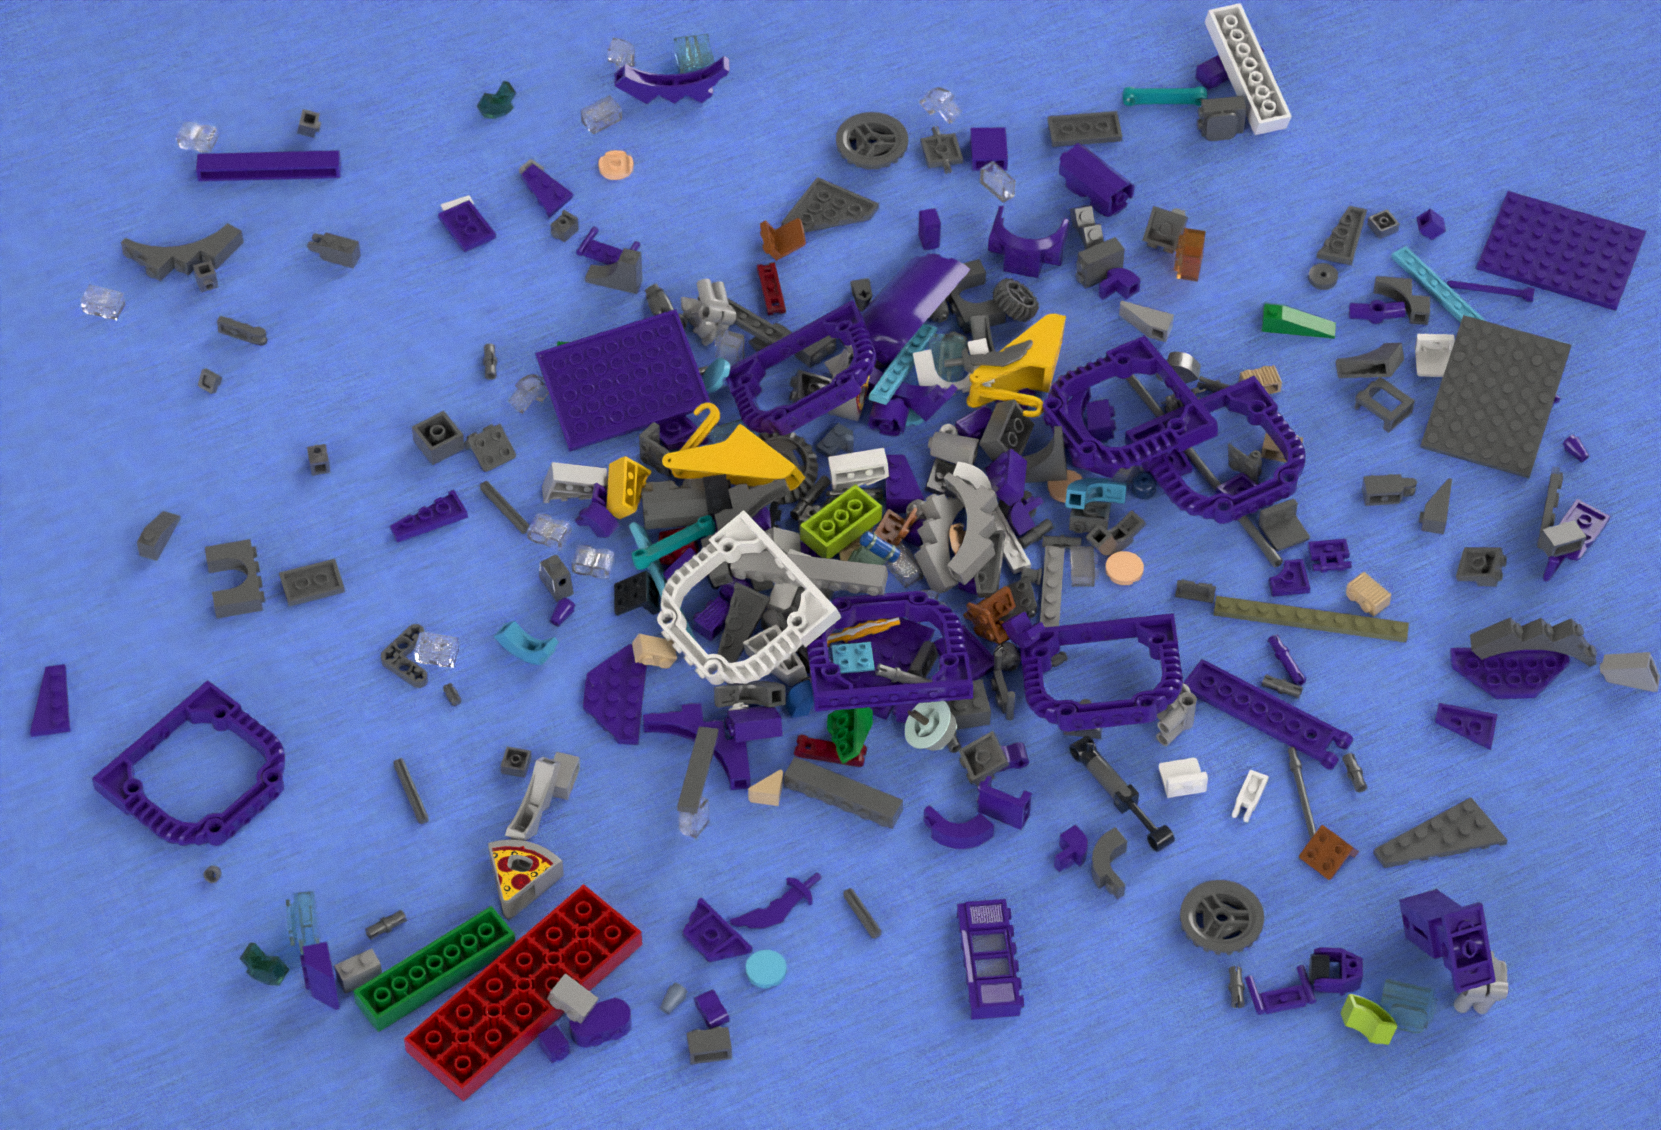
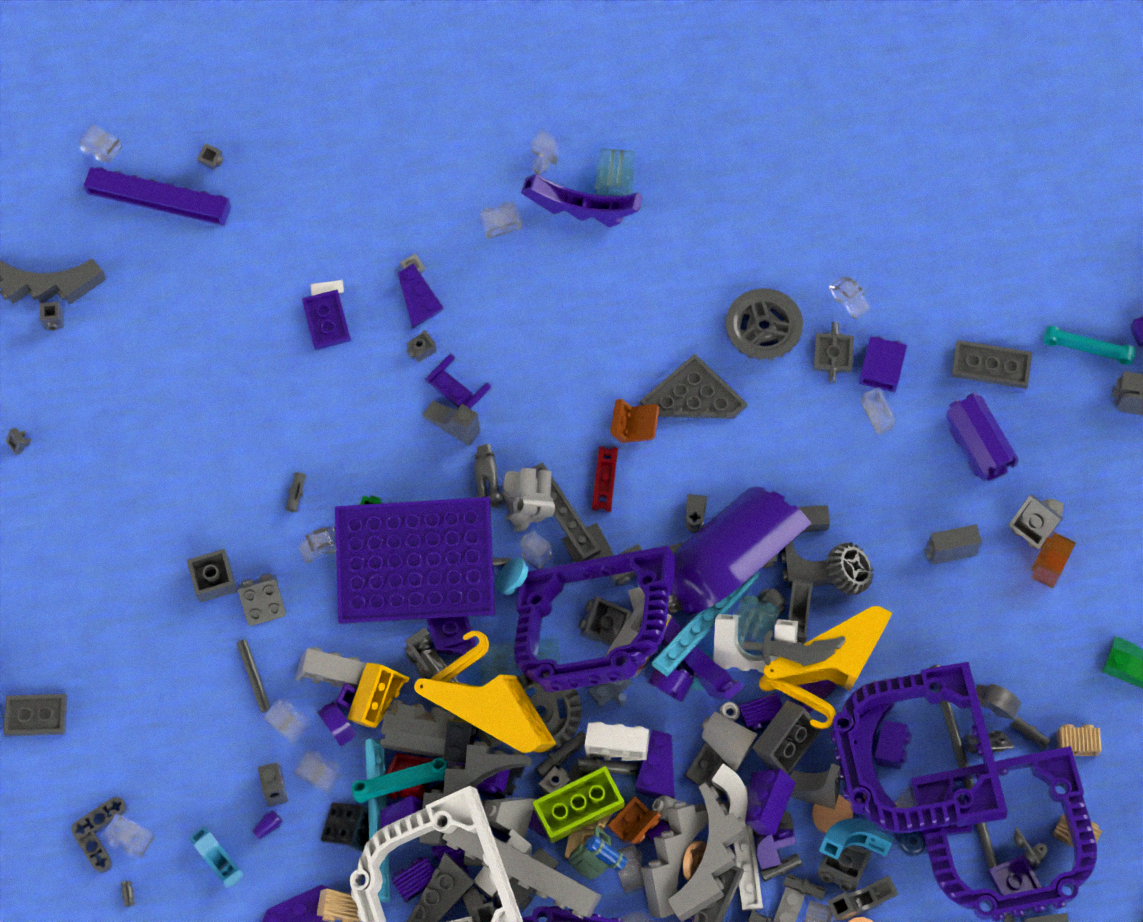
camera: 20 degrees right, 15 degrees up
dark grey hinge [217,316,267,346] -> none
dark grey hinge [307,232,361,269] -> none
flat silver brick [307,444,331,476] -> none
dark purple wing [390,489,468,543] -> none
brick [477,81,516,119] -> none
light nougat tile [598,150,634,180] -> none
dark purple brick [918,208,941,250] -> none
dark purple piece [988,206,1069,278] -> none
arch [1069,205,1104,250] -> none
dark purple brick [1098,268,1141,300] -> none
light grey slope [1119,301,1174,342] -> none

